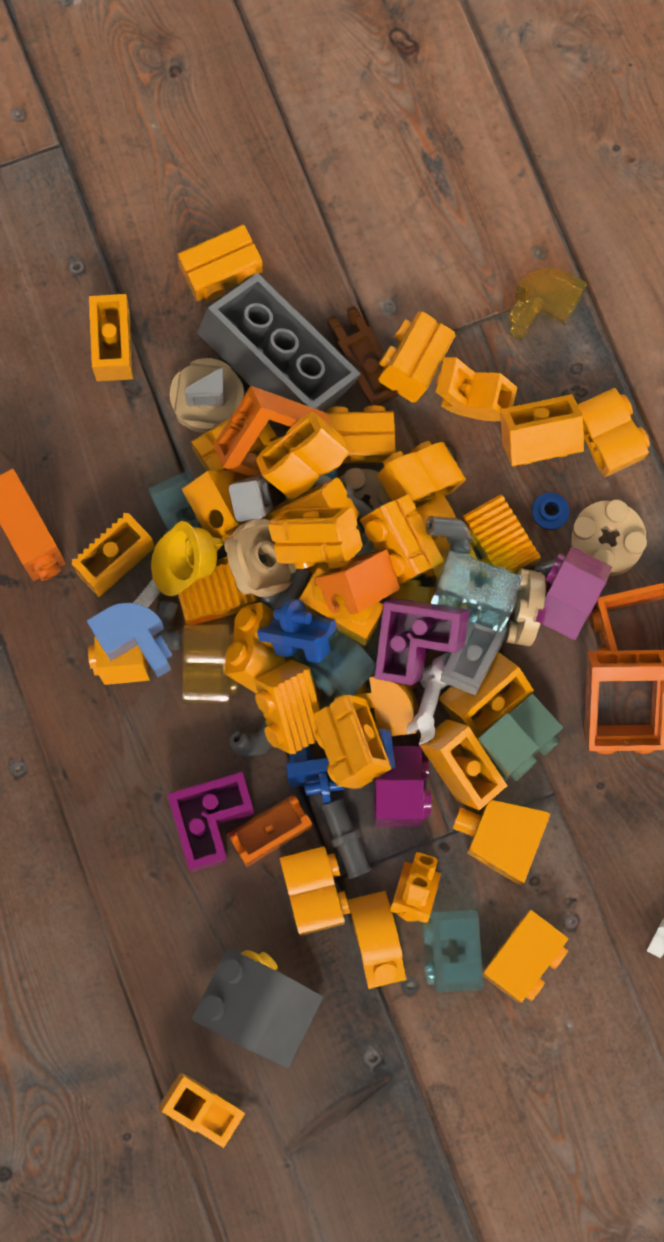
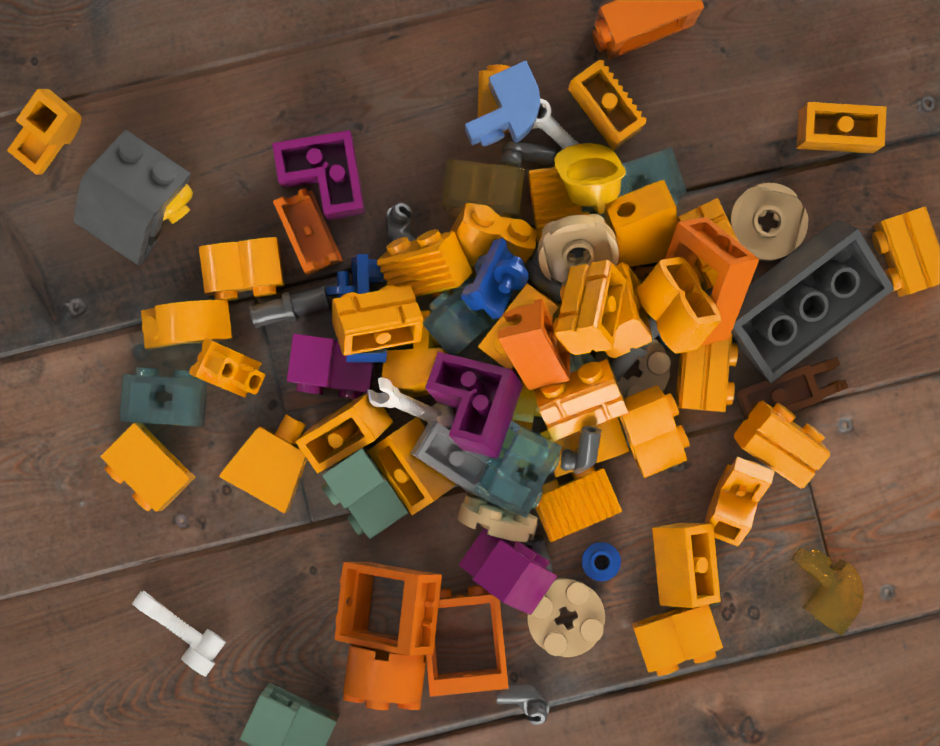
camera: 95 degrees right, 10 degrees up
light grey slope [185,368,224,406] -> none
light grey slope [229,474,273,522] -> none

